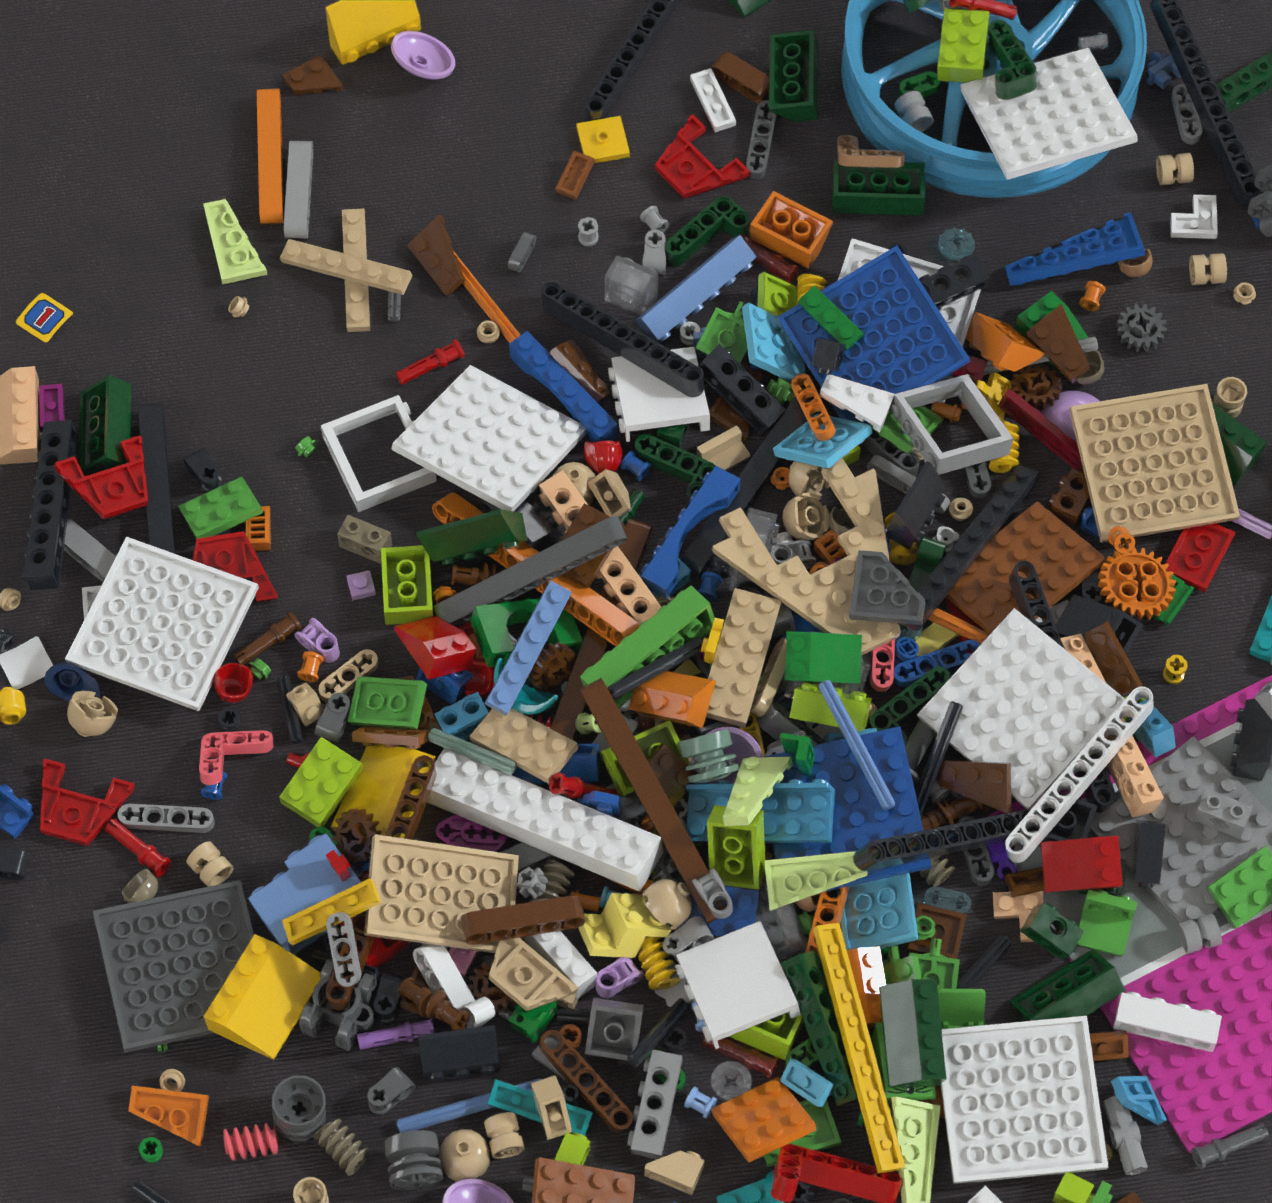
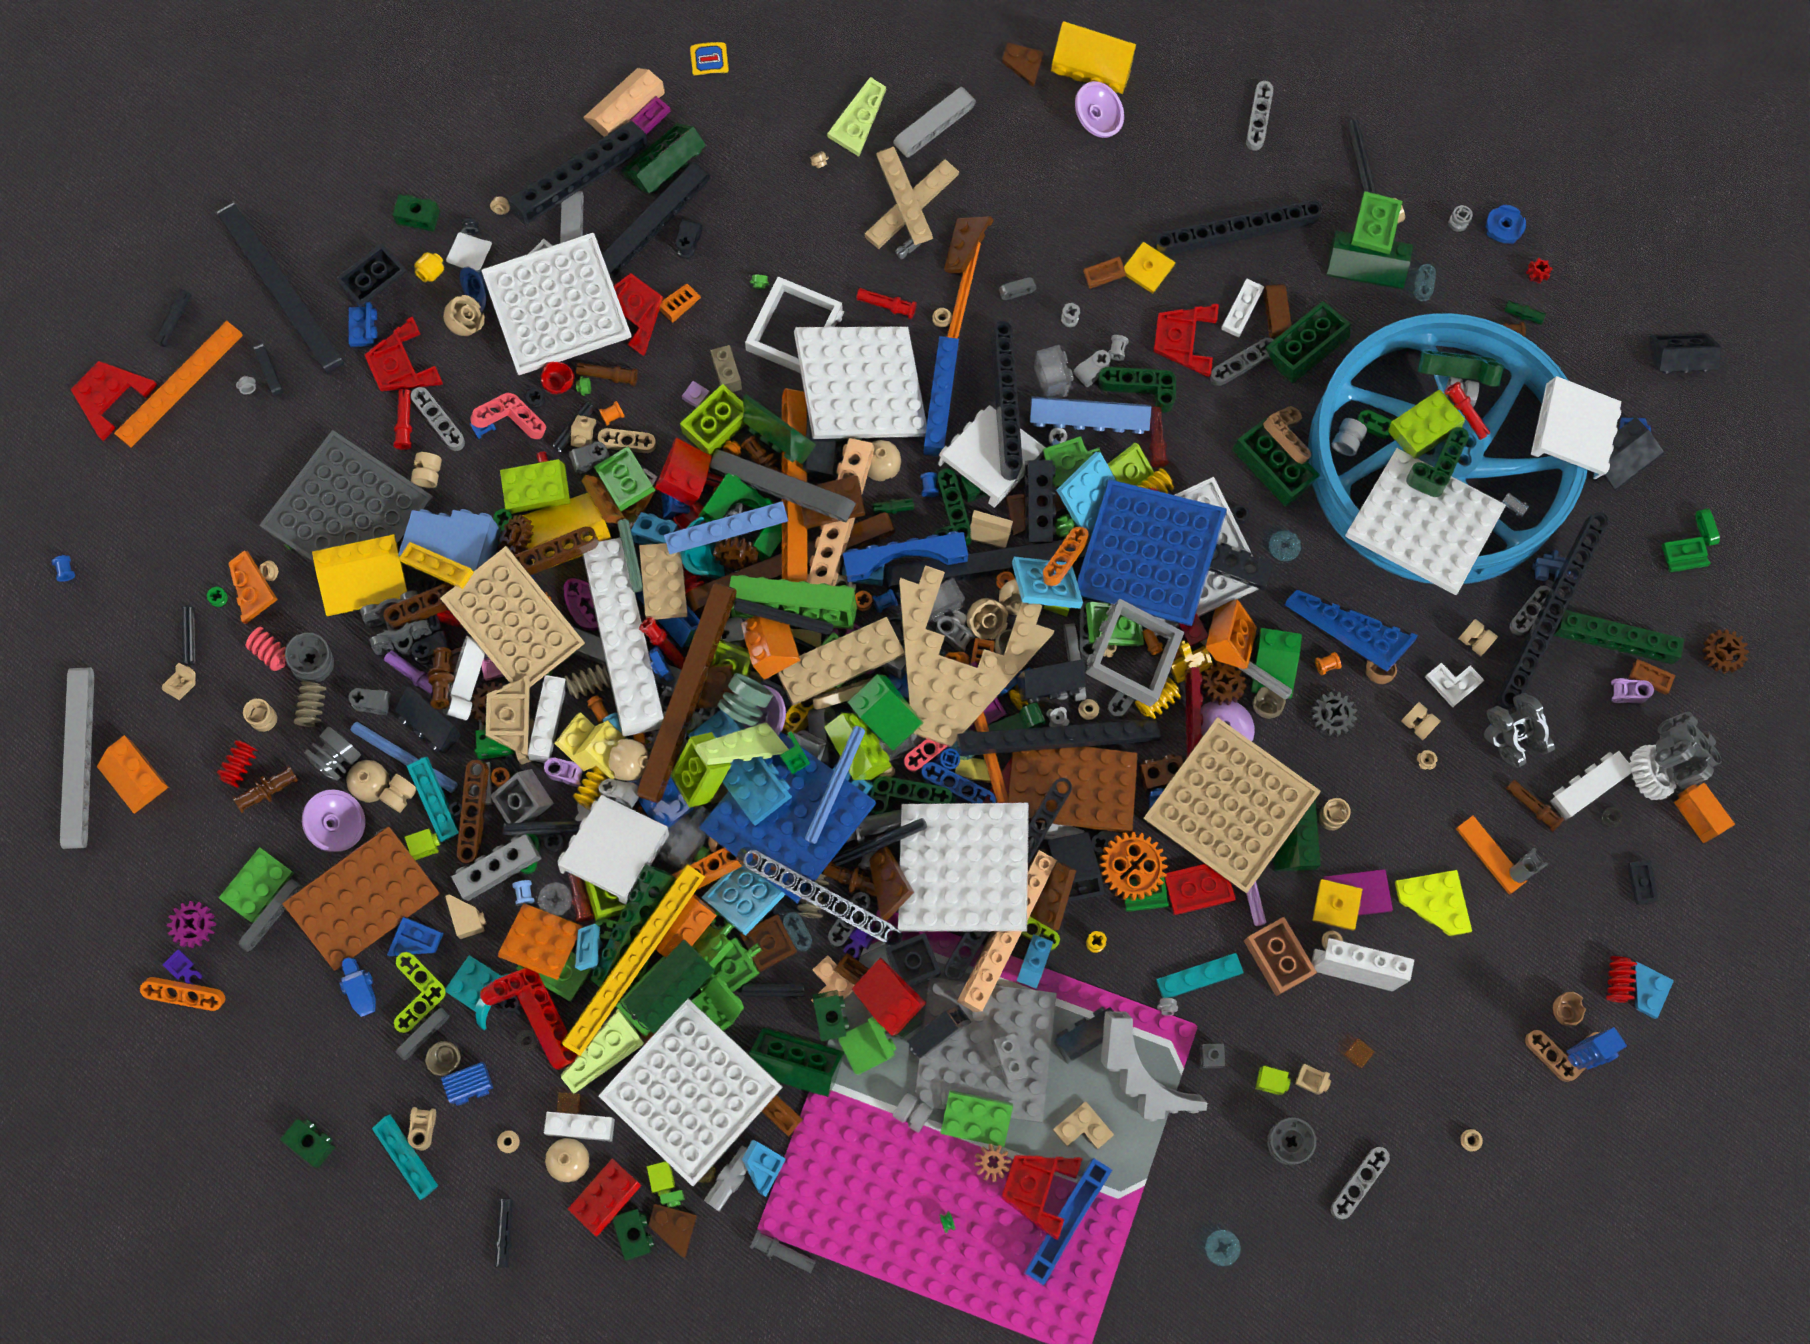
camera: 45 degrees right, 10 degrees up
red wing [54,435,148,519] -> none
dark tan hair [122,869,158,903] -> none
bright green plate [178,477,263,539] -> none
orange beam [257,89,284,224] -> none
lavender piece [295,618,340,663] -> none
red plate [325,849,351,882] -> none
light grey beam [326,912,361,987] -> none
reddish brown beam [460,896,586,945] -> none
light grey gear [515,867,548,899] -> none
tan slope [531,1076,572,1140] -> none
reddish brown wing [550,339,611,403] -> none
red hair [584,440,622,475] -> none
tan slope [587,469,631,517] -> none
light grey piece [692,868,733,919] -> none
yellow plate [701,617,724,664] -> none
orange slope [750,191,833,269] -> none
yellowish green wing [765,851,868,911] -> none
green plate [798,285,864,351] -> none
black brick [812,338,846,375] -> none
white wing [820,374,894,433] -> none
dark grey plate [849,550,925,625] -> none
bright green plate [916,916,936,940] -> none
white beam [1005,687,1154,863] -> none
reddish brown wing [1026,304,1090,383] -> none
orange bush [1108,526,1135,554] -> none
white brick [1113,992,1222,1052] -> none

